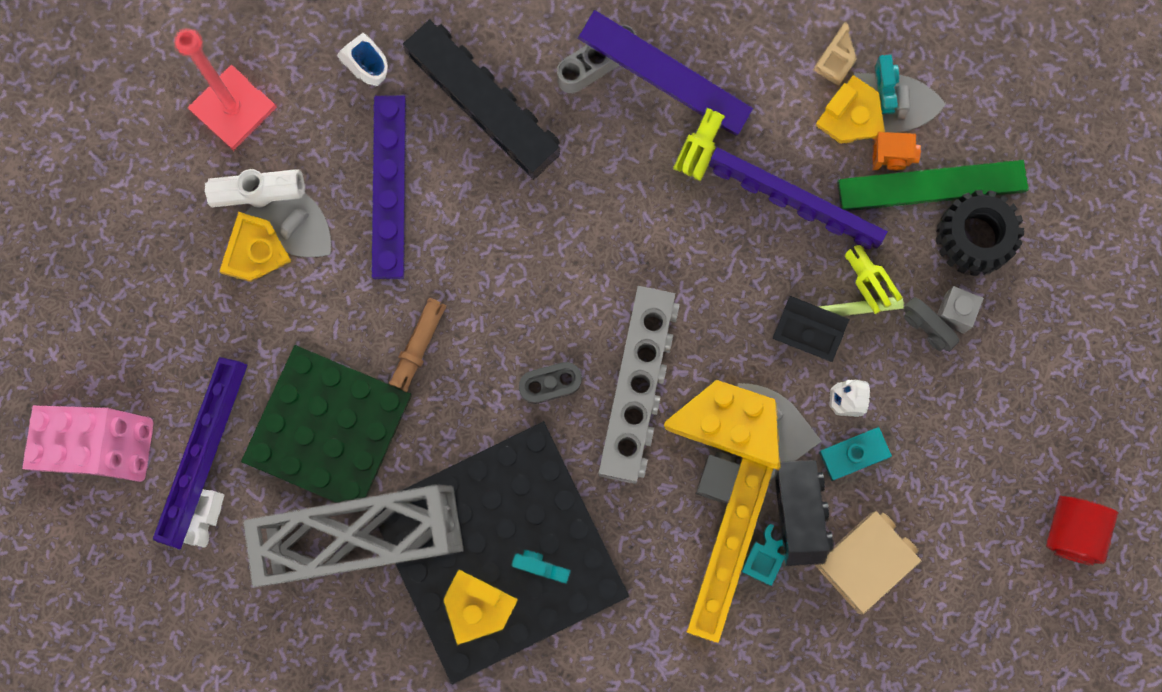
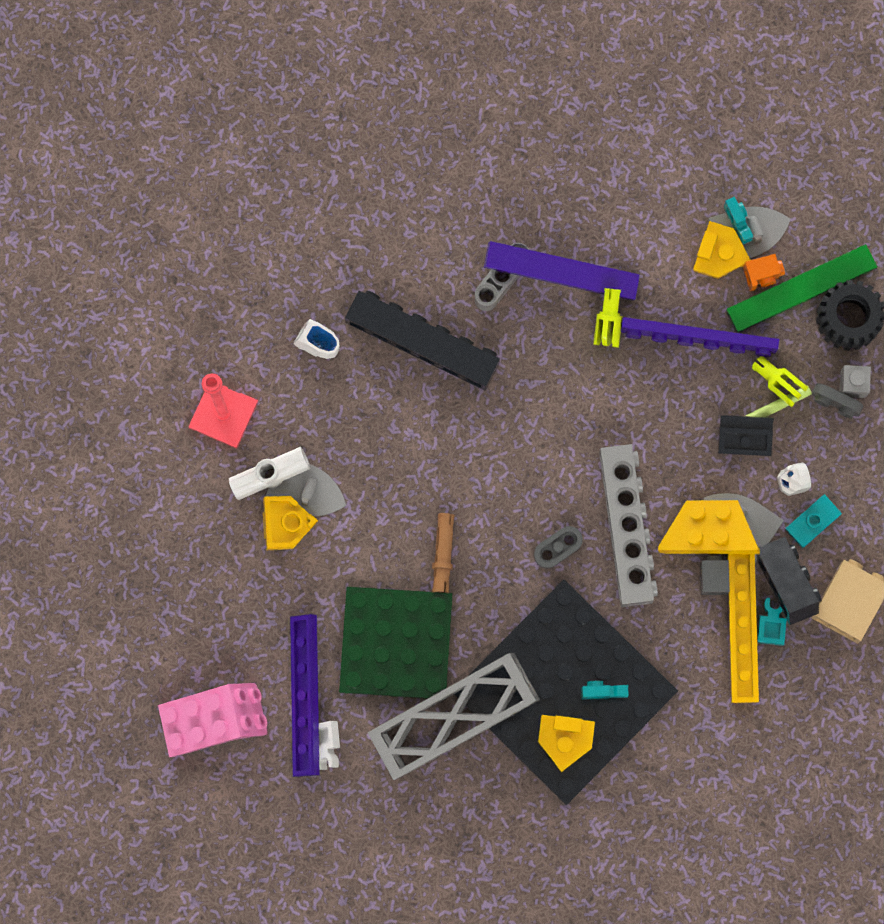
camera: 20 degrees left, 0 degrees up
dark purple plate [372,95,406,279] -> none
tan tile [813,22,857,86] -> none

